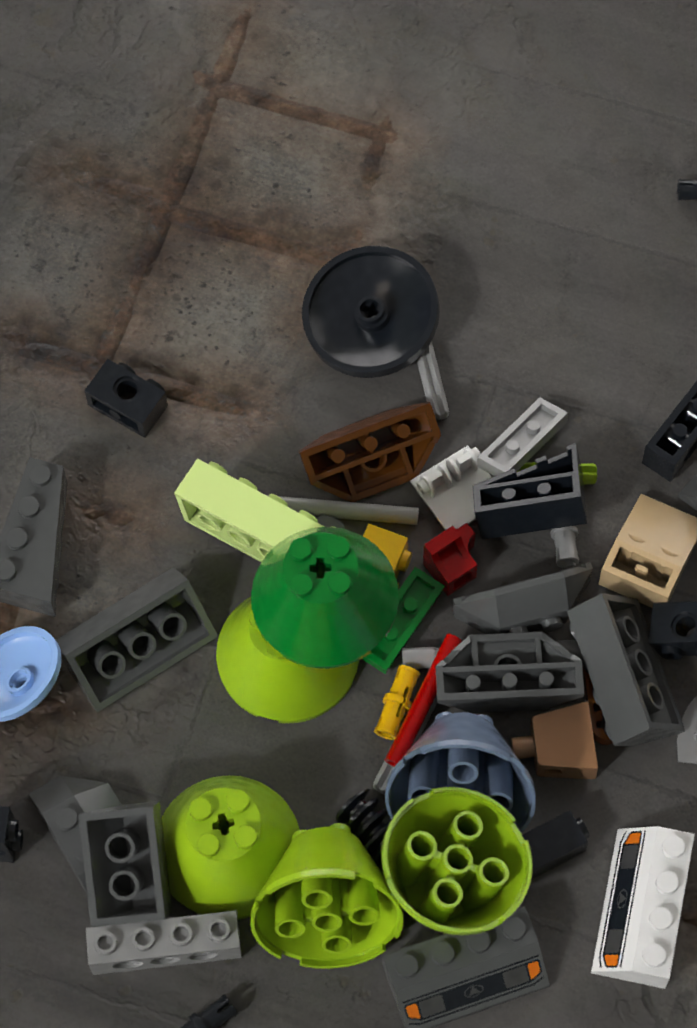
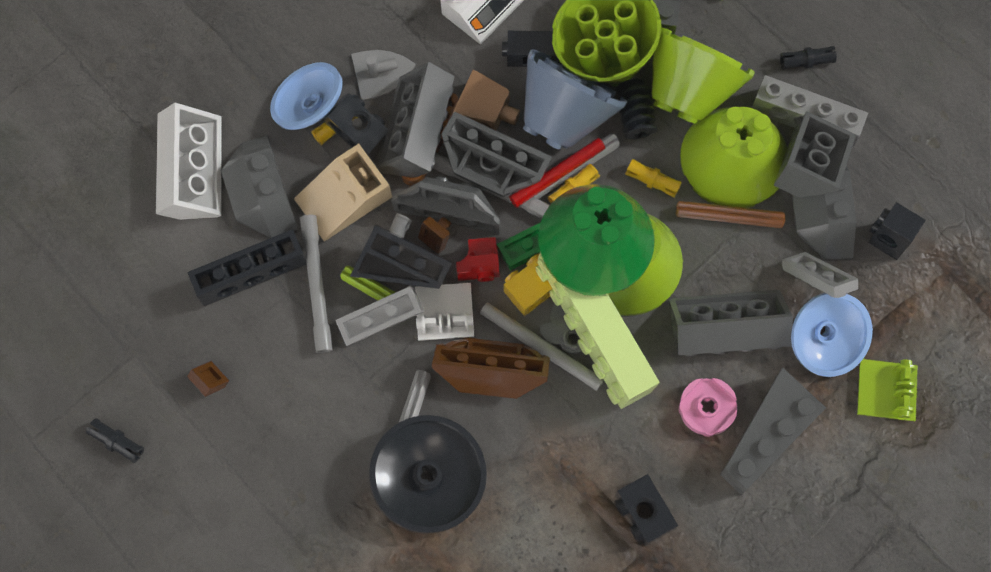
camera: 150 degrees left, 5 degrees up
none -> reddish brown plate [187,361,229,397]
none -> light grey piece [300,215,333,353]
none -> reddish brown tile [418,216,452,254]
none -> yellow pin [625,159,682,198]
none -> dark orange axle [676,201,785,228]
none -> bright pink plate [678,378,737,437]
none -> light grey plate [782,252,858,298]

